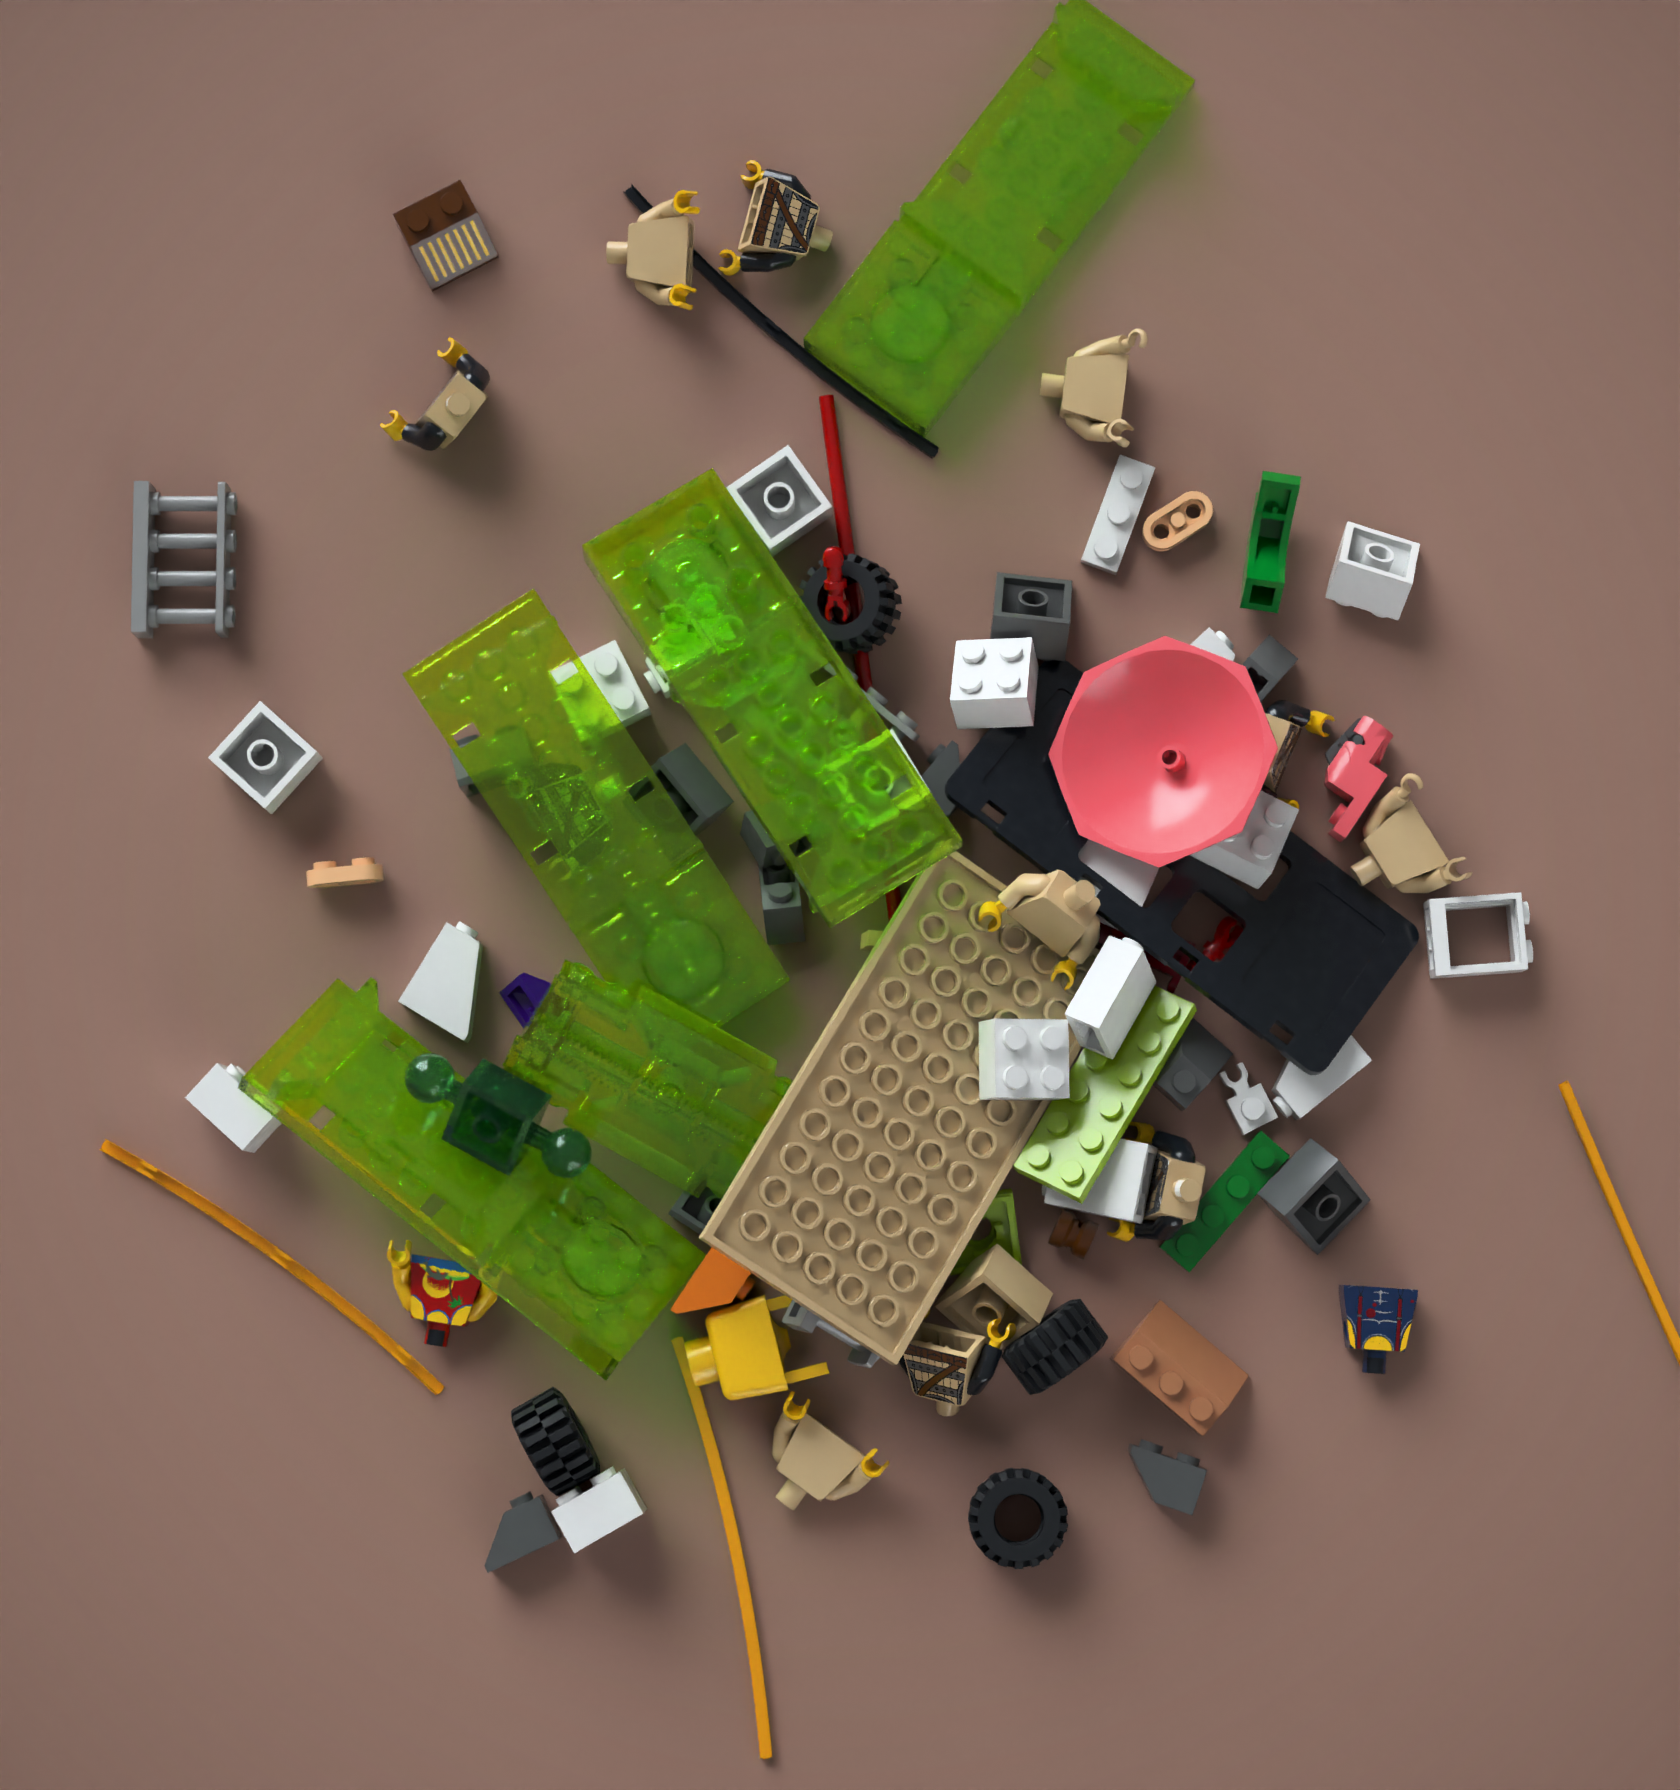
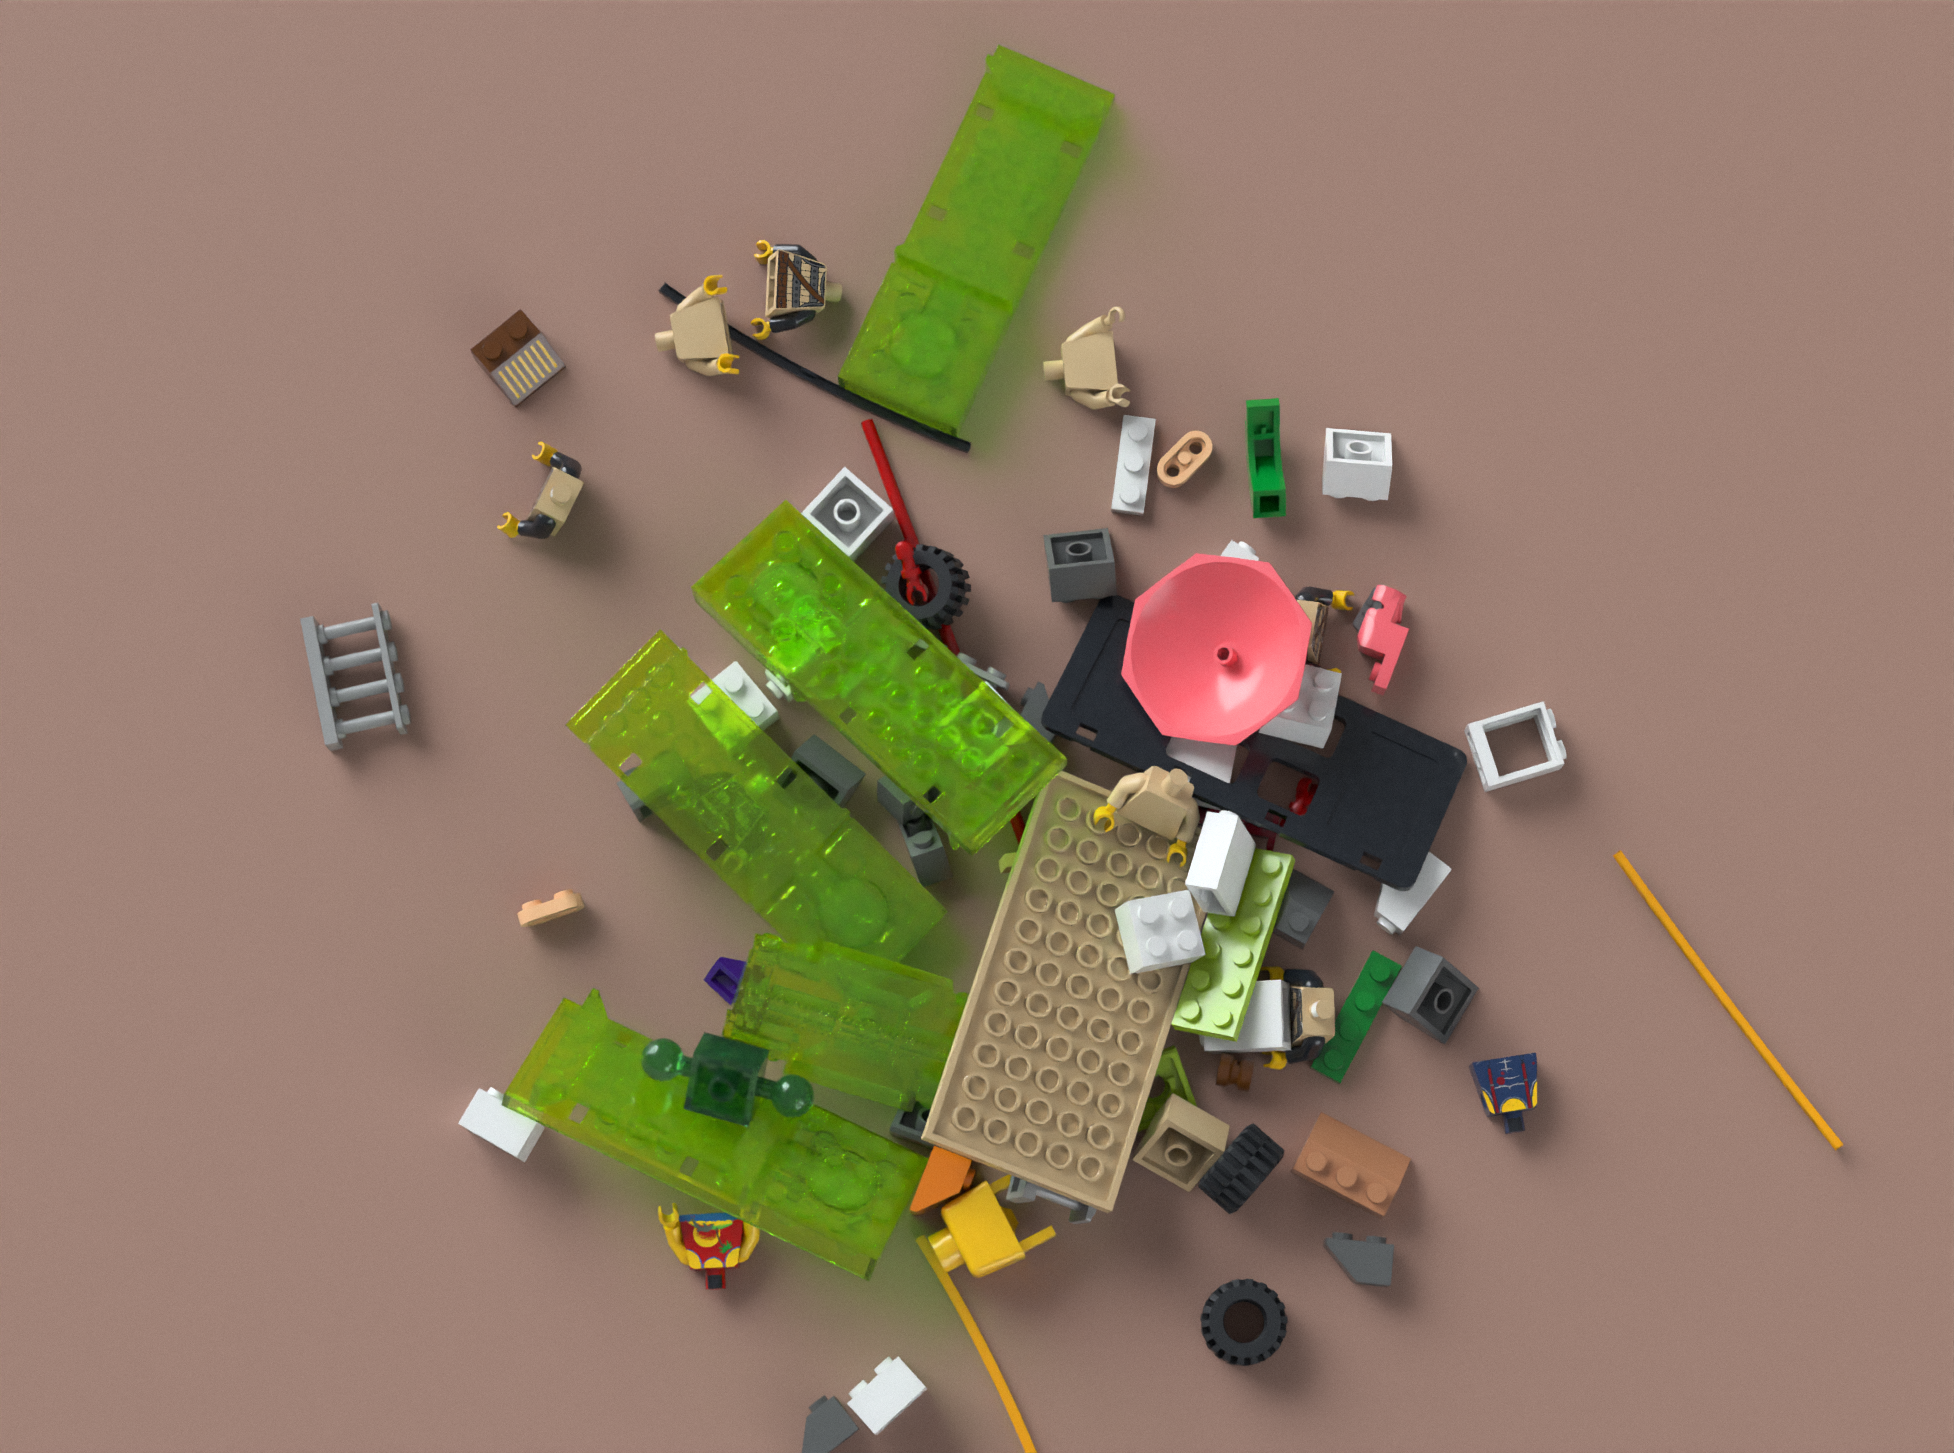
camera: 10 degrees left, 5 degrees down
light orange piece [99,1139,445,1395] -> none
white brick [208,701,323,814] -> none
white slope [398,921,483,1043] -> none
black tyre [511,1387,600,1496] -> none
tan torso [772,1391,890,1511] -> none
torso [899,1309,1016,1416] -> none
white brick [950,637,1039,729] -> none
white plate [1219,1062,1278,1135] -> none
dark grey slope [1242,634,1298,702] -> none
tan torso [1350,773,1472,894] -> none

